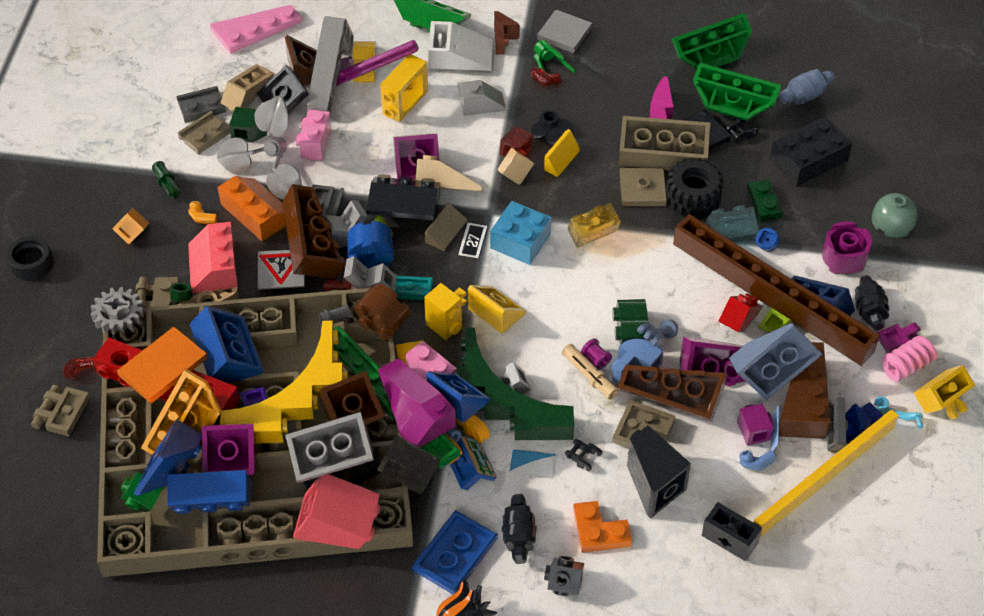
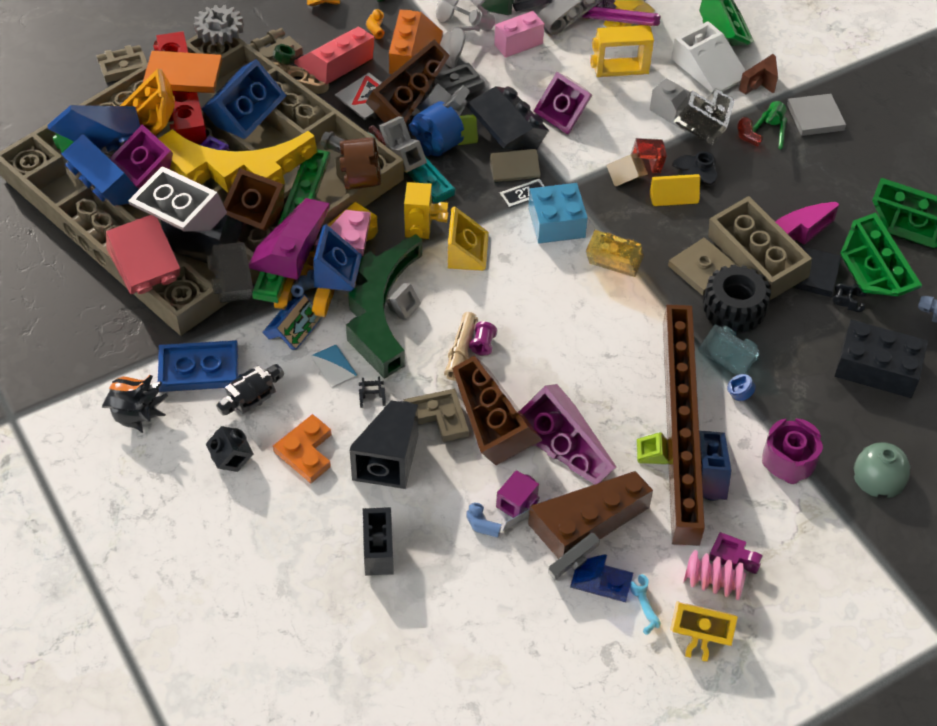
camera: 50 degrees right, 0 degrees up
tan slope [416,155,483,192] -> none
medium blue brick [611,339,664,384] -> none
dark green brick [612,299,650,345] -> none
sand blue hinge [637,319,678,347] -> none
red slope [718,293,763,332] -> none
sand blue slope [729,323,822,401] -> none
dark green plate [747,179,783,221] -> none
yellow tile [754,410,899,537] -> none
black piece [855,275,890,331] -> none
none -> clear smoke brick [673,88,735,145]

